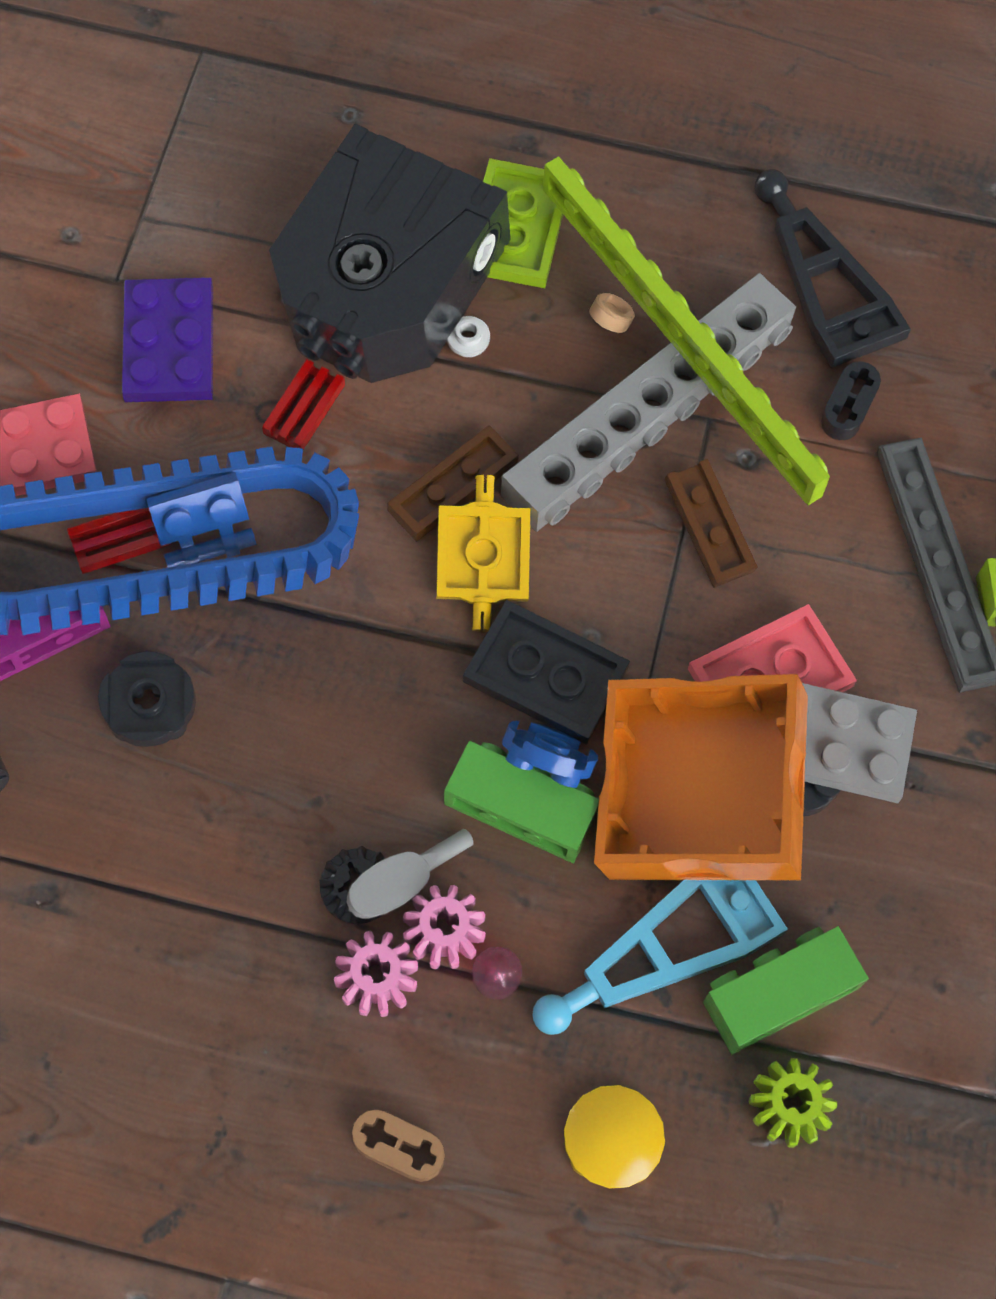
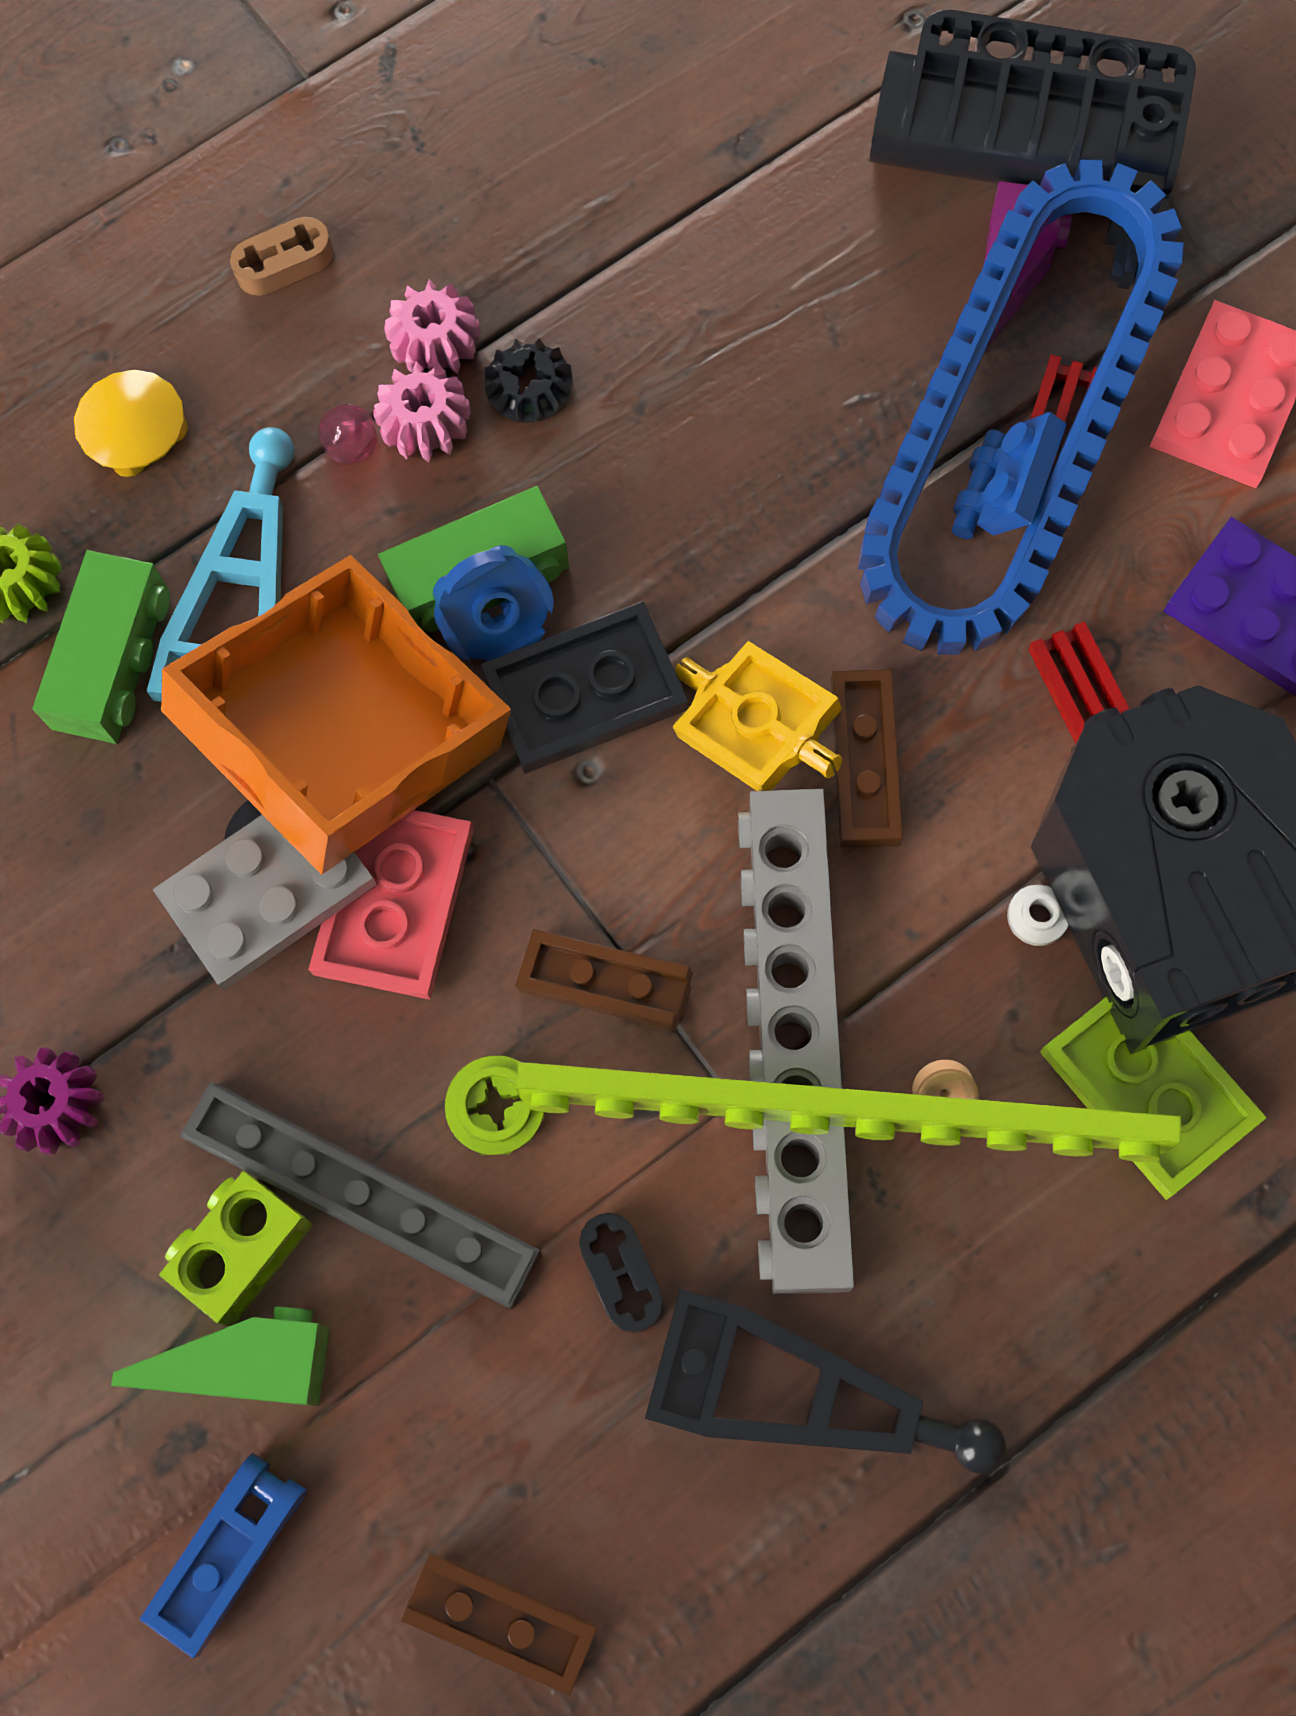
camera: 140 degrees right, 5 degrees up
black plate [98,652,196,747] -> none
light grey piece [346,829,473,918] -> none
none -> lime gear [445,1055,544,1156]

